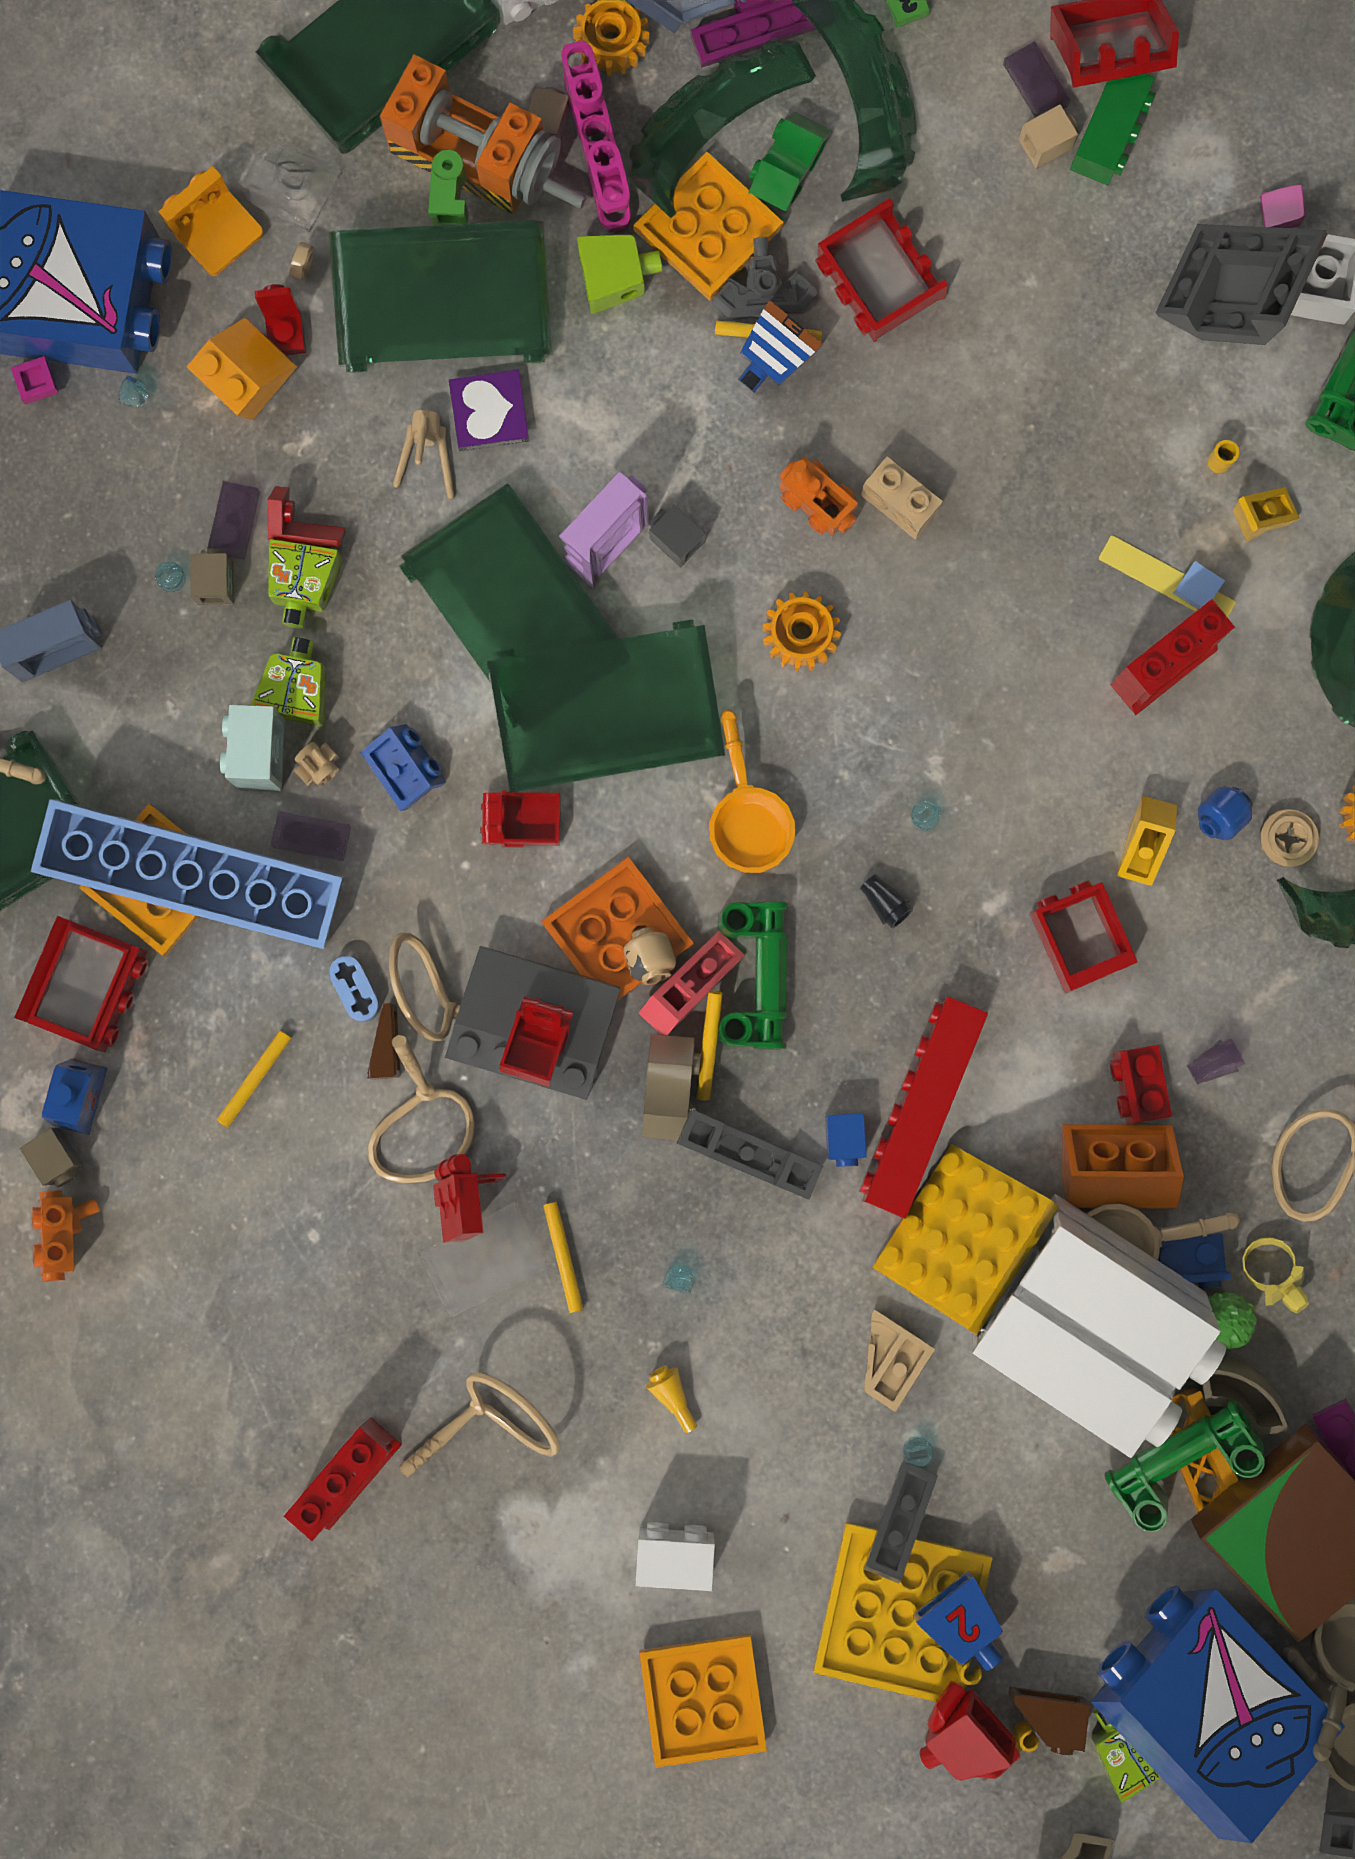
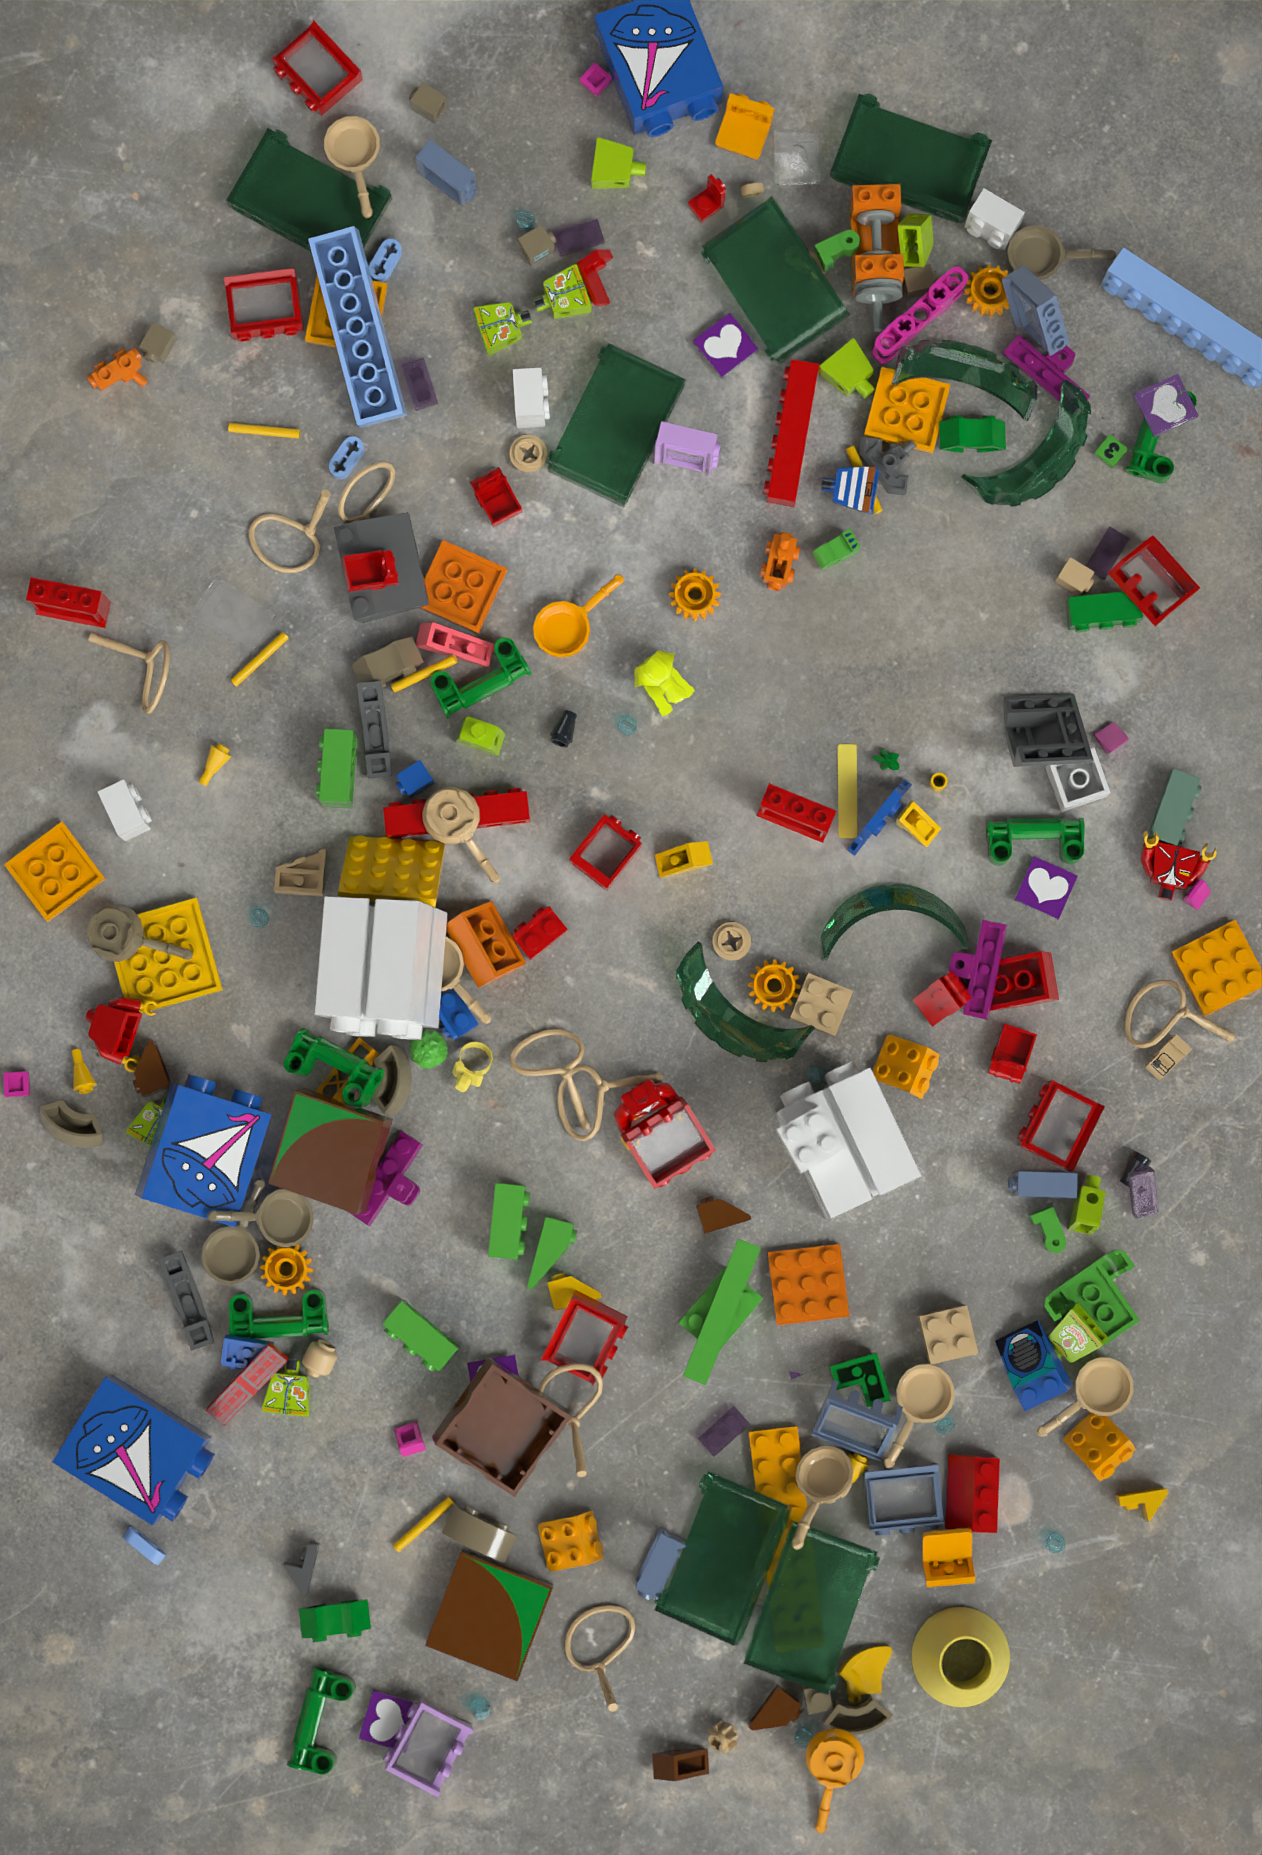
camera: 60 degrees right, 0 degrees up
blue torso [42,1059,107,1135] -> none
clear light blue hinge [118,376,149,408] -> none
light orange slope [187,318,298,420] -> none
light aqua brick [220,705,286,791] -> none
tan gear [294,742,339,787] -> none
blue bracket [360,724,446,811] -> none
reddish brown slope [367,1003,401,1080] -> none
tan plant [393,410,454,499] -> none
red piece [433,1154,506,1243] -> none
clear green windscreen [486,619,725,793] -> none
tan head [623,928,676,985] -> none
dark grey brick [649,504,705,568] -> none
clear light blue hinge [662,1264,694,1294] -> none
window [815,198,948,342] -> none
tan brick [861,456,943,540] -> none
dark grey plate [863,1461,938,1584] -> none
blue torso [913,1570,1003,1671] -> none
light blue tile [1173,561,1225,609] -> none
clear purple cone [1187,1038,1245,1085] -> none
blue head [1197,786,1252,840] -> none
none -> yellow cone [71,1049,97,1094]
none -> dark tan piece [87,904,193,962]
none -> bright green brick [315,729,357,809]
none -> light blue beam [369,239,402,282]
none -> tan piece [423,787,500,883]
none -> lime torso [455,716,506,757]
none -> tan gear [510,435,548,473]
none -> white brick [513,368,550,428]
none -> lime torso [591,137,647,189]
none -> neon yellow piece [634,650,695,716]
none -> red brick [763,359,819,507]
none -> bright green leg [812,528,861,570]
none -> blue wing [848,779,912,856]
none -> green plant [872,748,900,771]
none -> lime torso [898,213,934,267]

